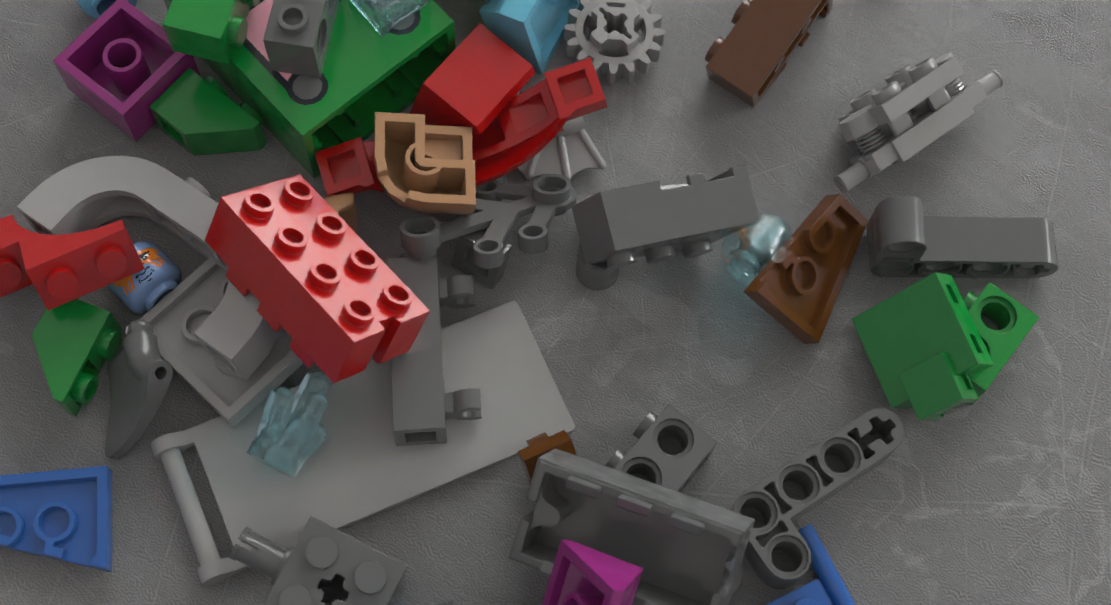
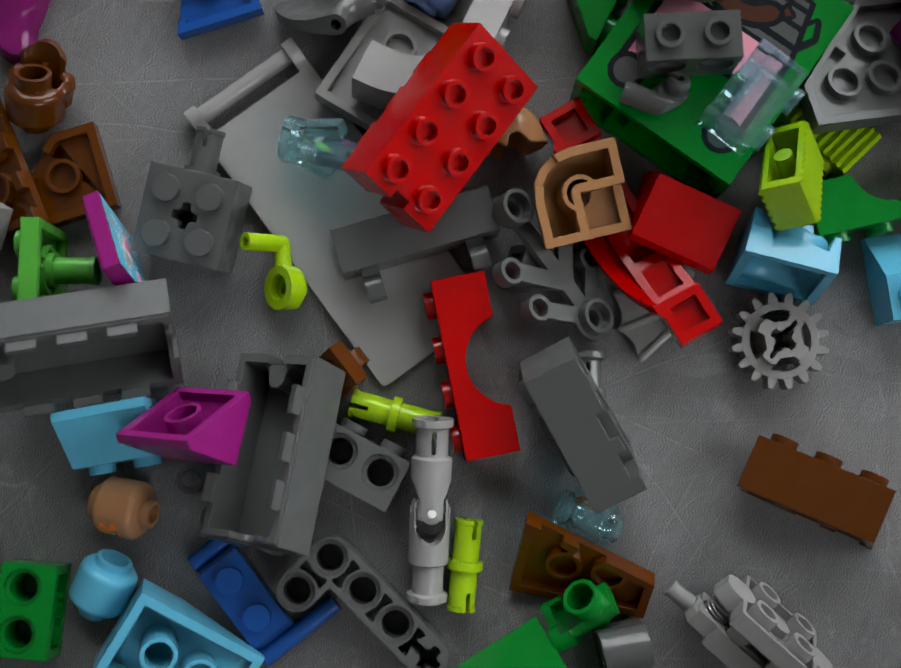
camera: 85 degrees right, 15 degrees up
none -> lime plate [240,232,307,310]
none -> lime pin [348,388,442,439]
none -> light grey piece [406,415,454,606]
none -> red arch [423,270,521,462]
none -> lime pin [446,517,484,614]
none -> green plate [541,579,620,653]
none -> dark grey arm [619,71,691,116]

